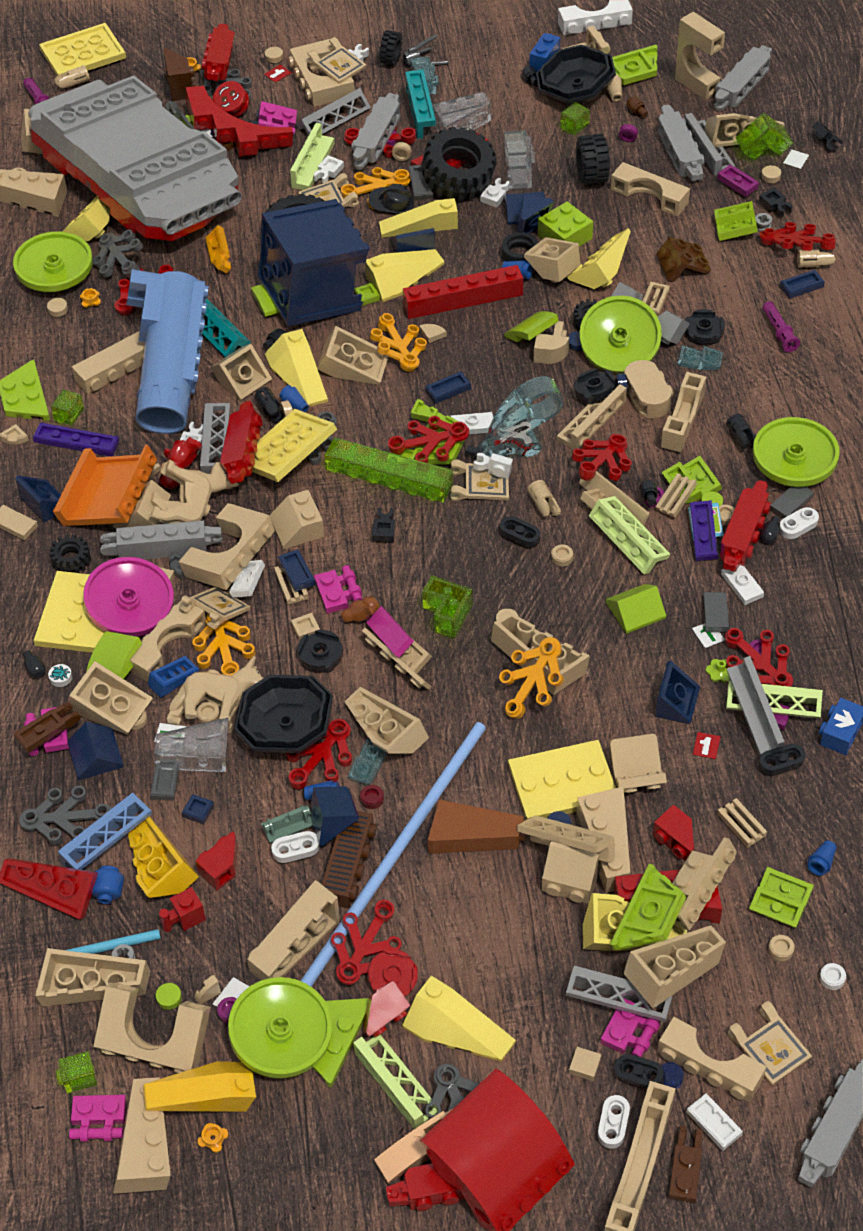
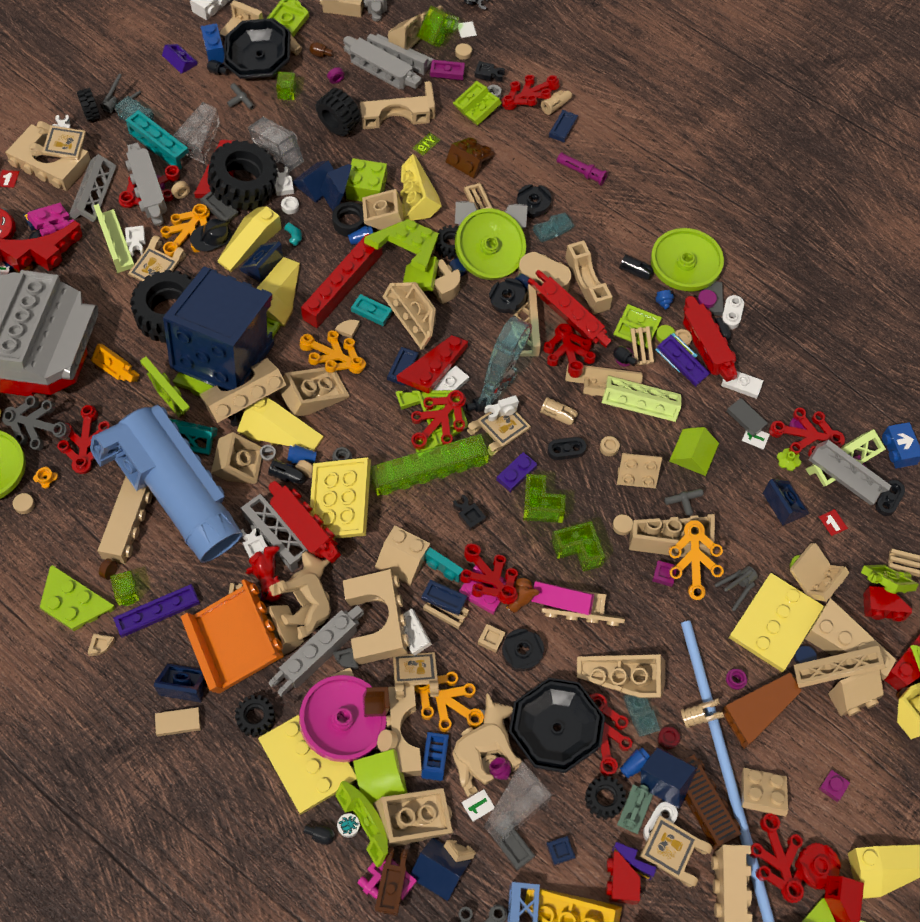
camera: 45 degrees left, 10 degrees up
none -> reddish brown tile [99,558,118,580]
none -> lime wing [140,357,190,418]
none -> dark purple slope [162,44,198,73]
none -> tan arch [199,358,286,423]
none -> dark grey piece [227,83,254,110]
none -> light grey hinge [260,445,276,461]
none -> white tile [281,196,299,214]
none -> teal arm [284,222,302,246]
none -> lime slope [335,781,388,868]
none -> teal plate [351,294,392,326]
none -> reddish brown panel [363,687,390,717]
none -> lime wing [364,219,439,272]
none -> tan tile [377,729,398,752]
none -> tan wedge [382,282,436,350]
none -> red wing [397,335,468,394]
none -> clear neon green sticker [412,133,441,155]
none -> tan tile [425,81,435,119]
none -> teal plate [425,547,464,583]
none -> tan tile [444,840,476,862]
none -> red plant [460,544,518,604]
none -> magenta plate [489,757,511,780]
none -> dark purple plate [496,452,538,492]
none -> clear neon green brick [523,474,566,523]
none -> red hinge [528,270,612,348]
none -> black tyre [585,776,626,820]
none -> dark purple slope [612,842,656,880]
none -> tan hinge [617,453,662,488]
none -> tan flag [640,816,712,887]
none -> magenta plate [652,560,677,587]
none -> blue plate [655,290,674,310]
none -> dark grey piece [664,489,704,516]
none -> tan hinge [681,698,724,728]
none -> magenta tile [697,290,717,308]
none -> dark grey plant [714,566,758,611]
none -> magenta plate [726,669,747,690]
none -> tan plate [741,768,788,817]
none -> magenta plate [819,770,850,802]
none -> lime plate [861,565,919,594]

